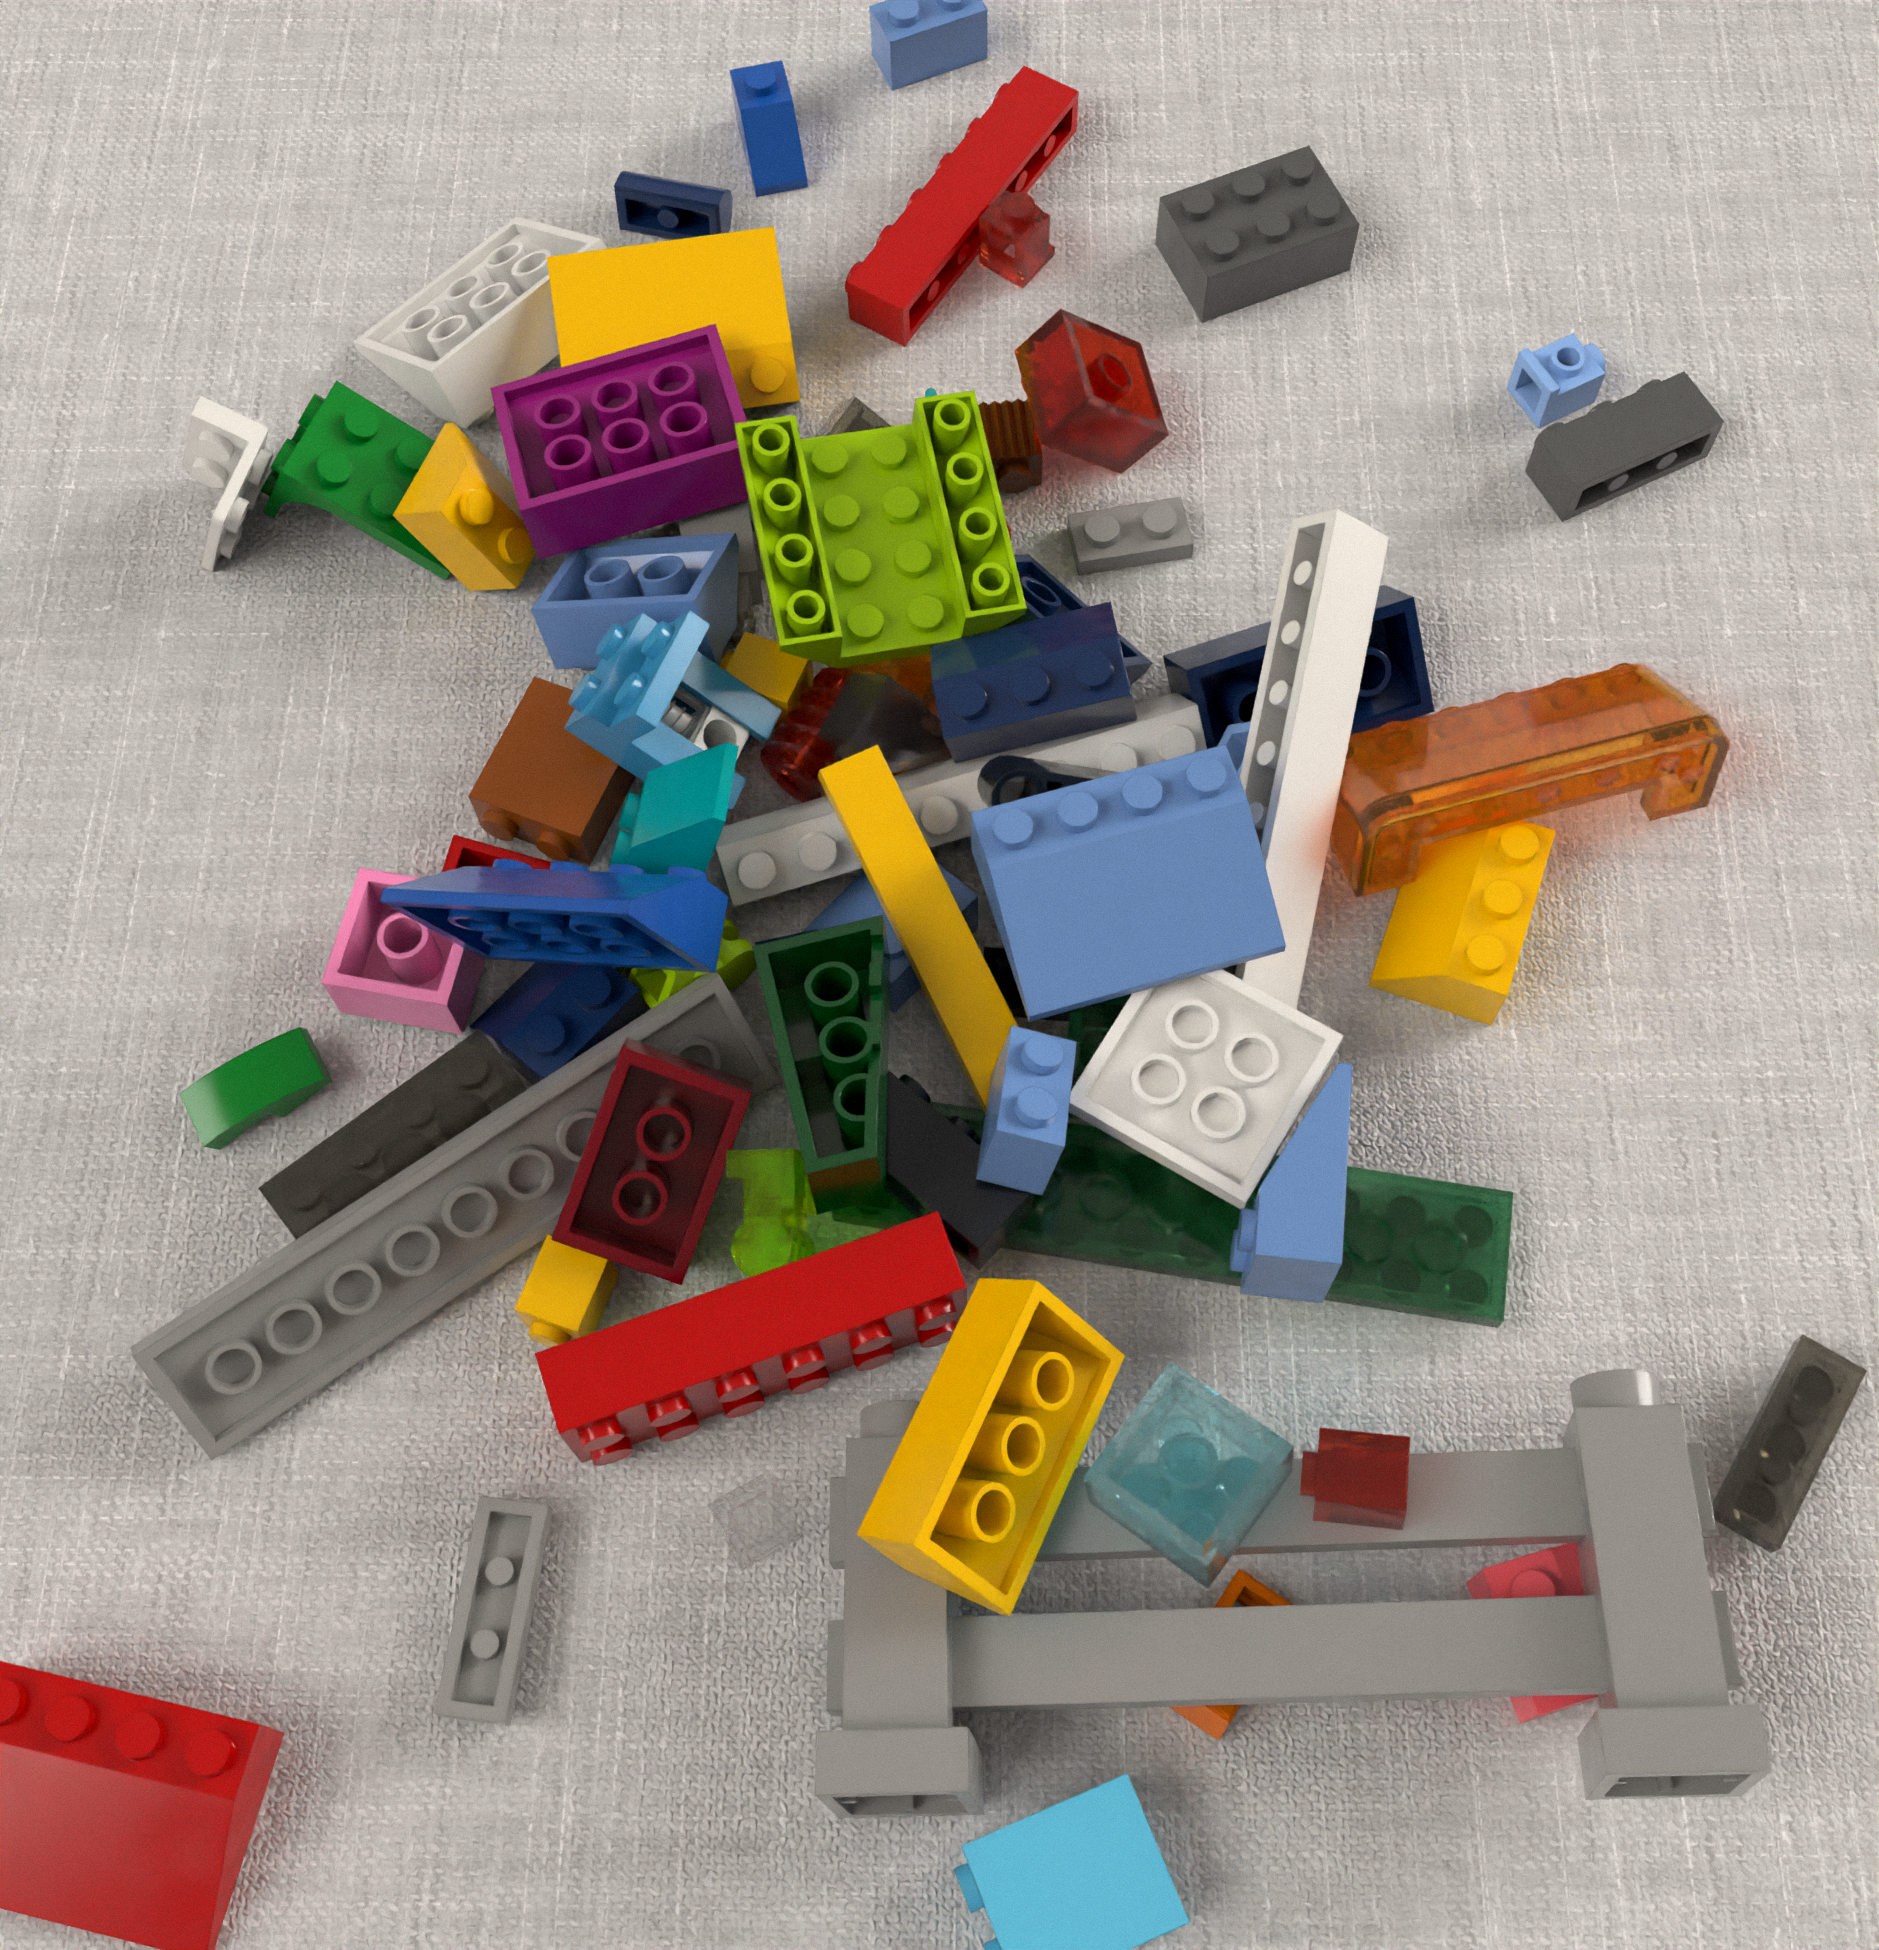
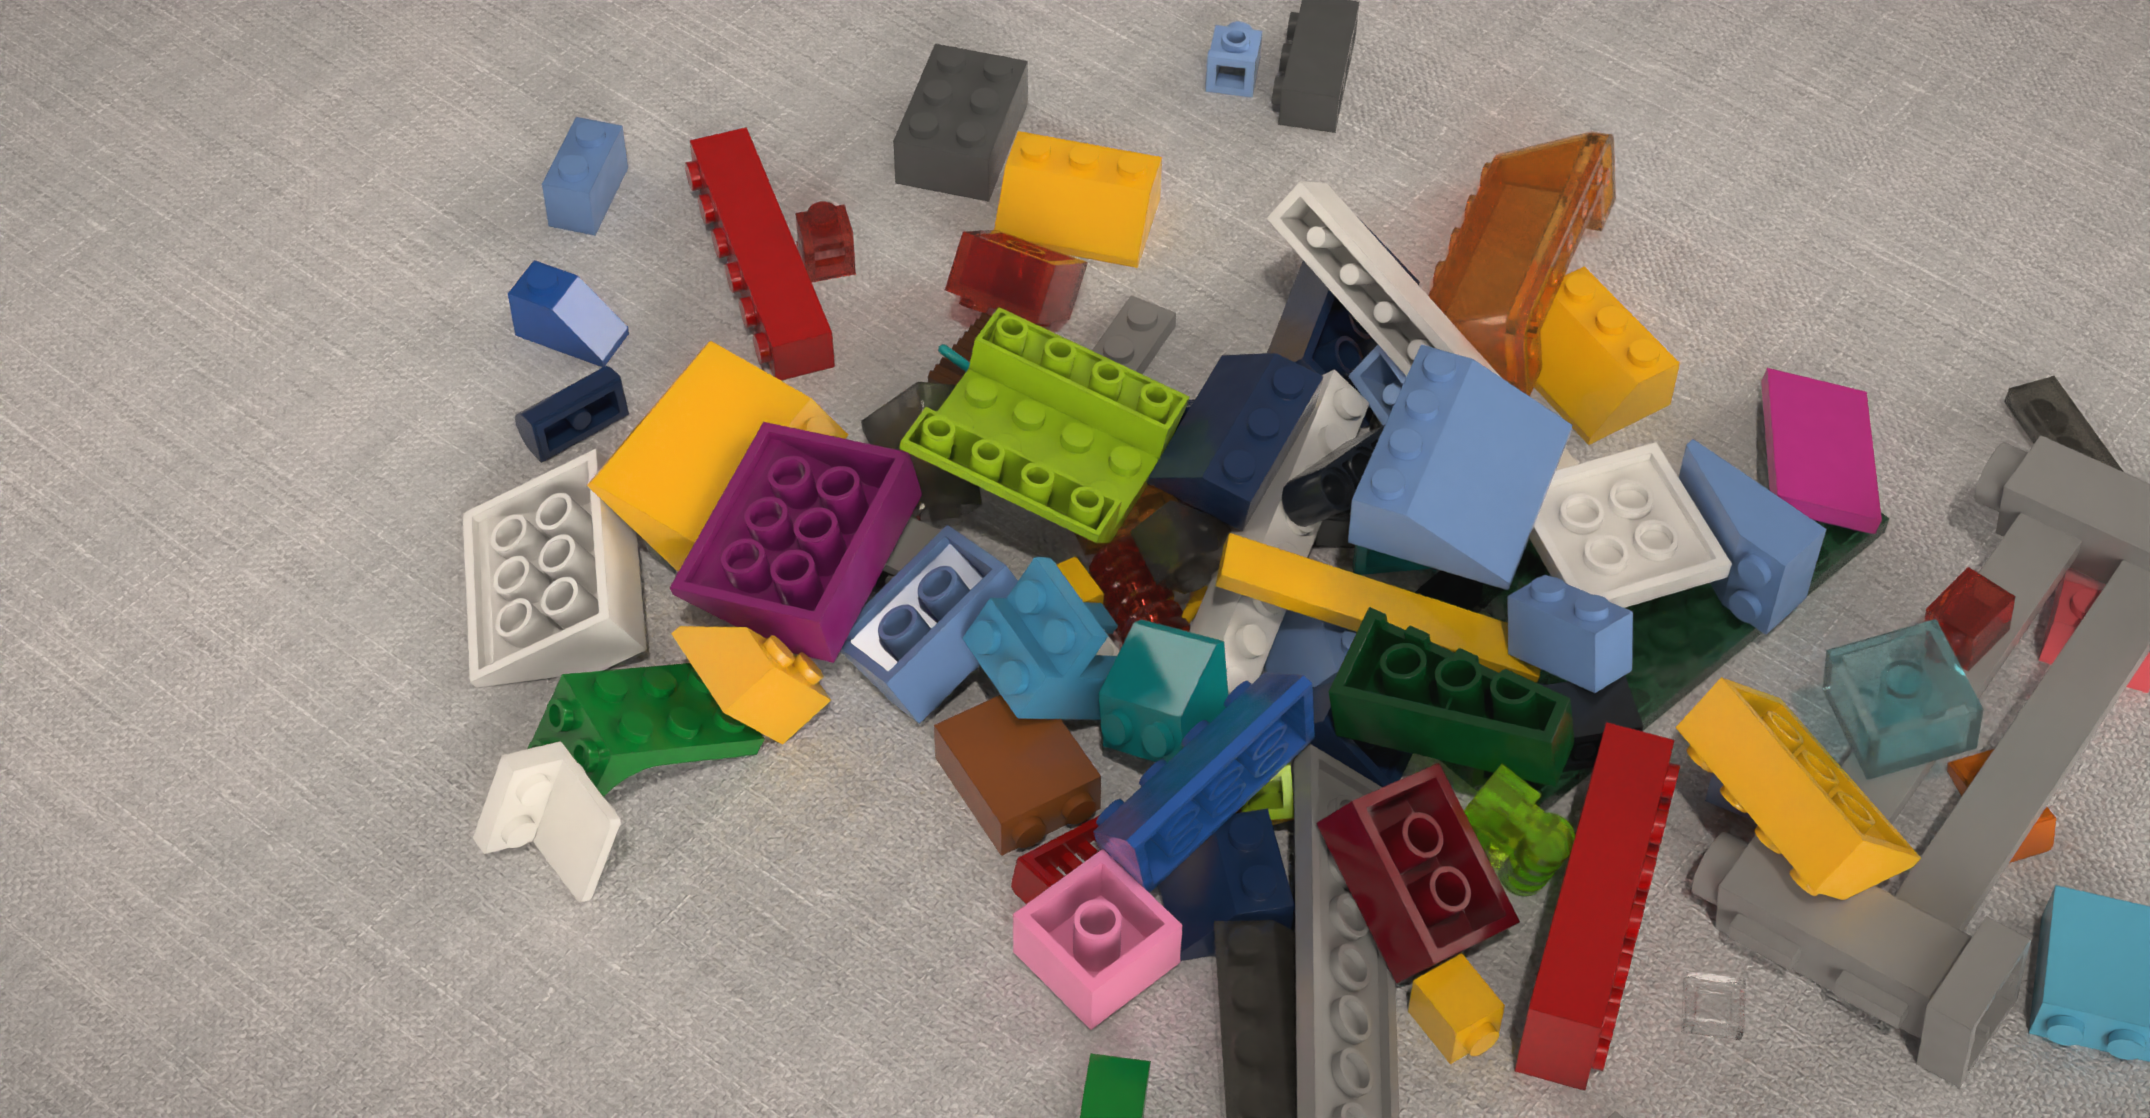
camera: 55 degrees left, 15 degrees down
none -> yellow slope [993,131,1162,268]
none -> dark pink tile [1761,368,1882,534]

